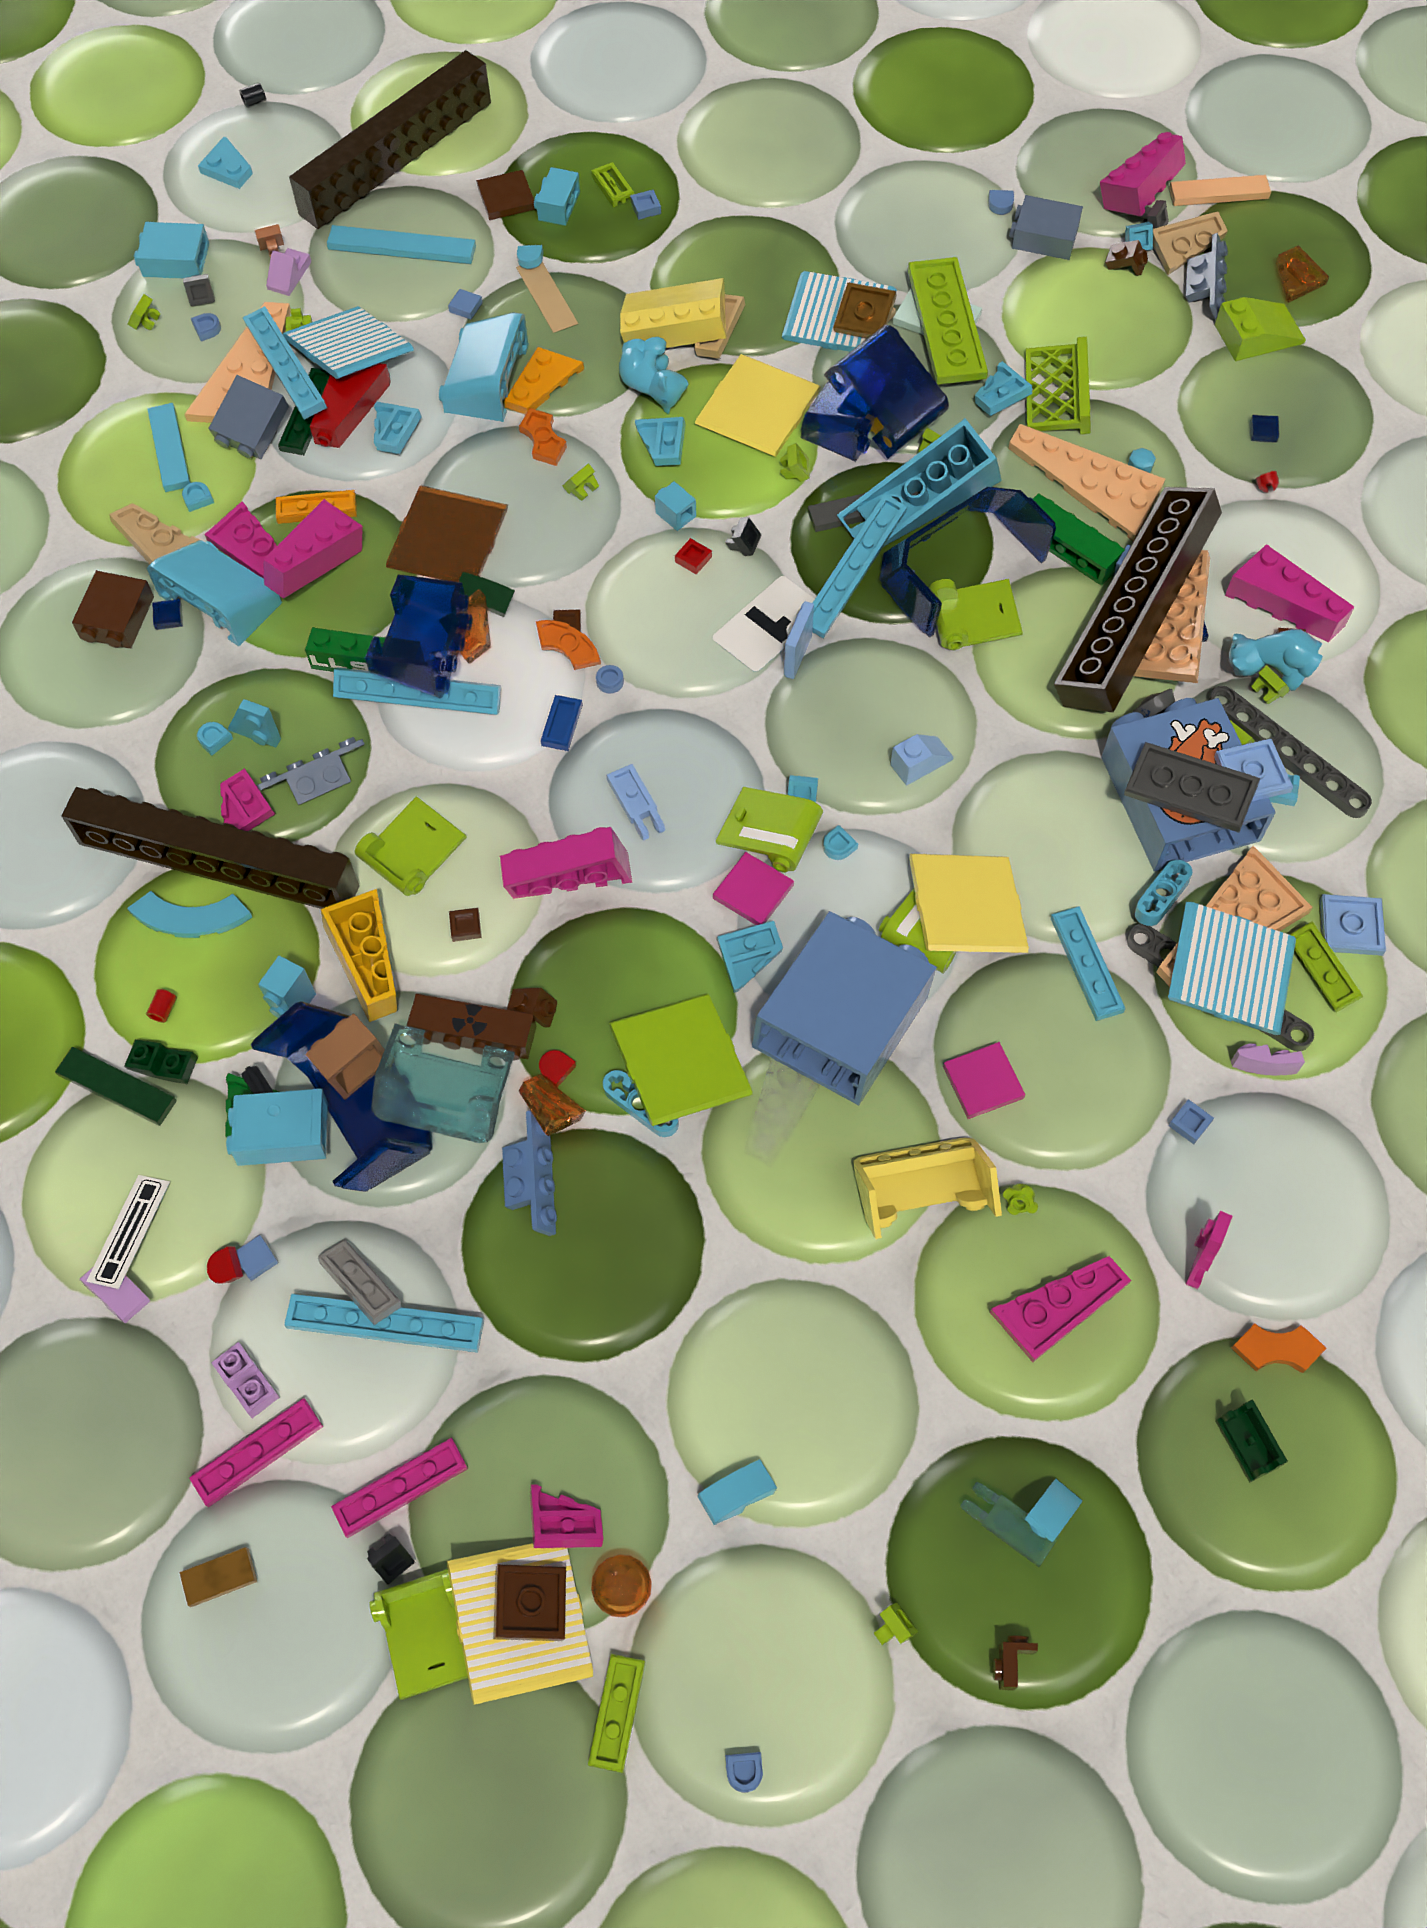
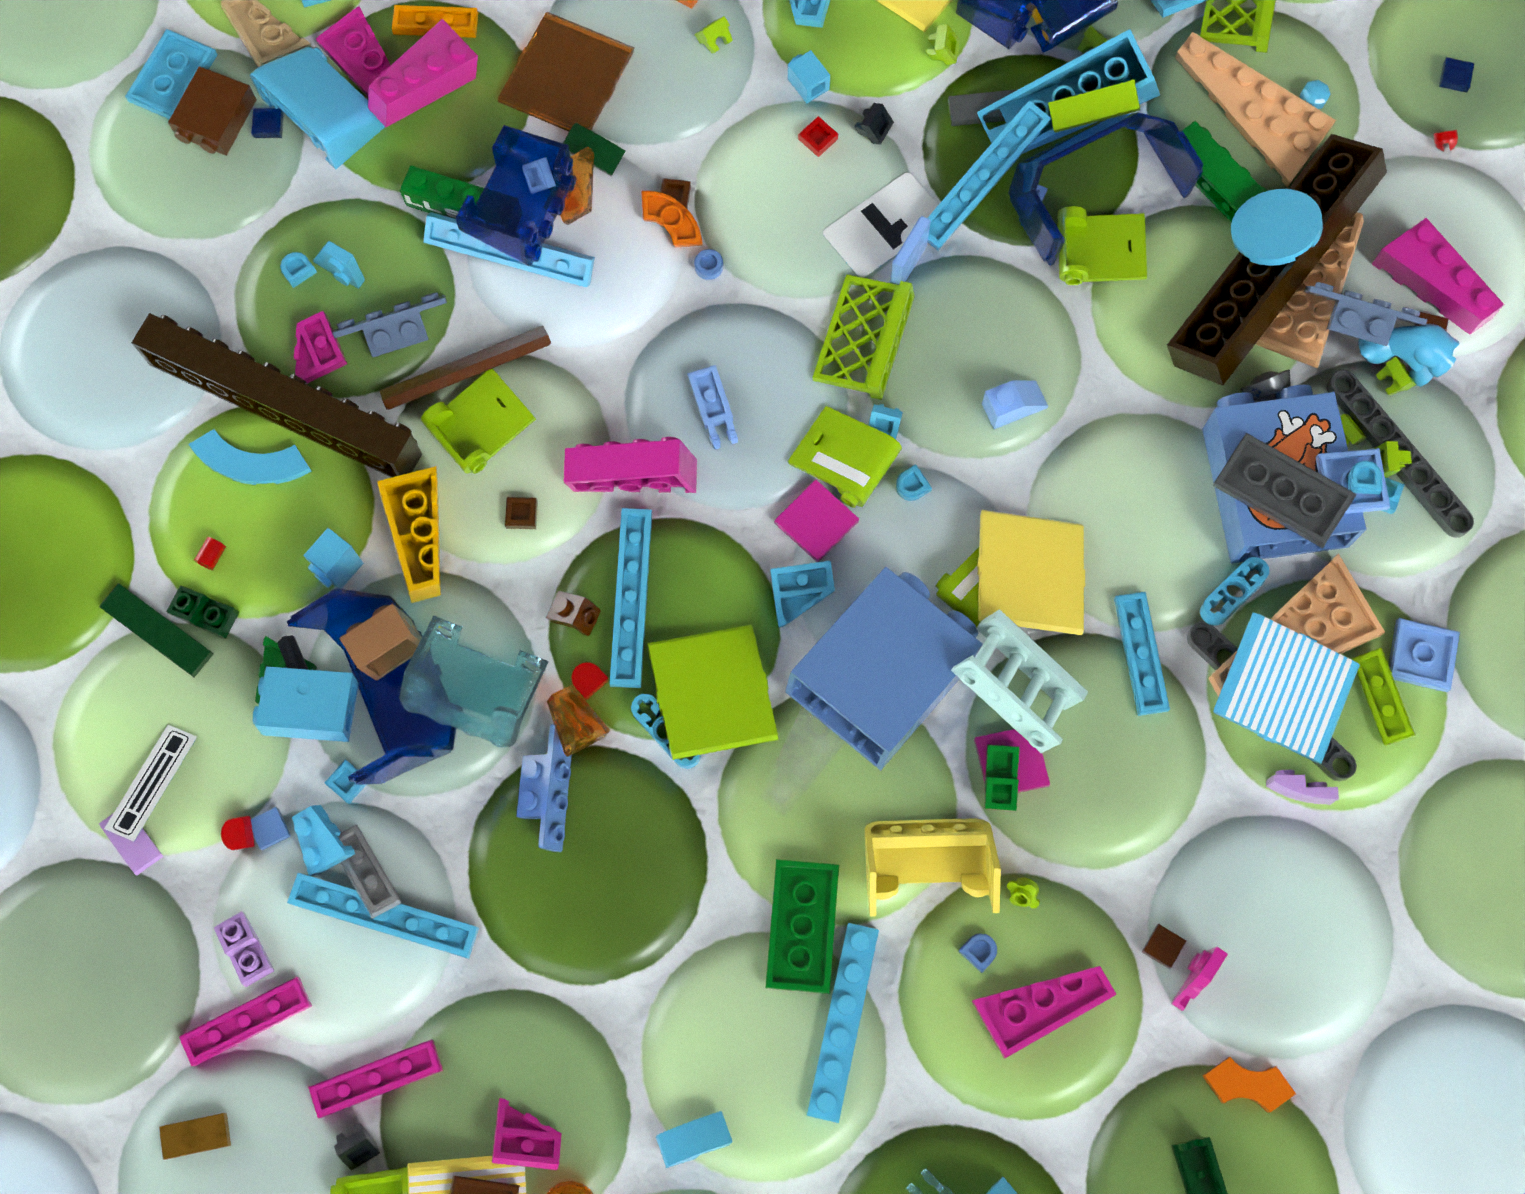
camera: 10 degrees right, 10 degrees up
reddish brown brick [406,994,537,1060] -> none
blue tile [541,695,583,751] -> none
medium blue tile [1168,1099,1214,1144] -> none
none -> medium azure tile [125,29,218,119]
none -> medium azure wing [292,805,355,876]
none -> medium azure tile [324,759,370,804]
none -> reddish brown tile [380,325,552,410]
none -> medium blue tile [522,157,556,194]
none -> medium azure plate [610,508,652,688]
none -> green plate [765,859,839,994]
none -> medium azure plate [807,923,879,1123]
none -> lime fence [812,274,915,400]
none -> light aqua fence [951,609,1088,753]
none -> medium blue tile [958,933,997,973]
none -> green slope [984,744,1020,811]
none -> lime tile [1048,80,1141,133]
none -> reddish brown tile [1142,924,1187,969]
none -> medium azure tile [1231,189,1323,266]
none -> sand blue bracket [1304,282,1427,346]
none -> medium azure tile [1348,461,1383,495]
none -> lime tile [1373,441,1412,478]

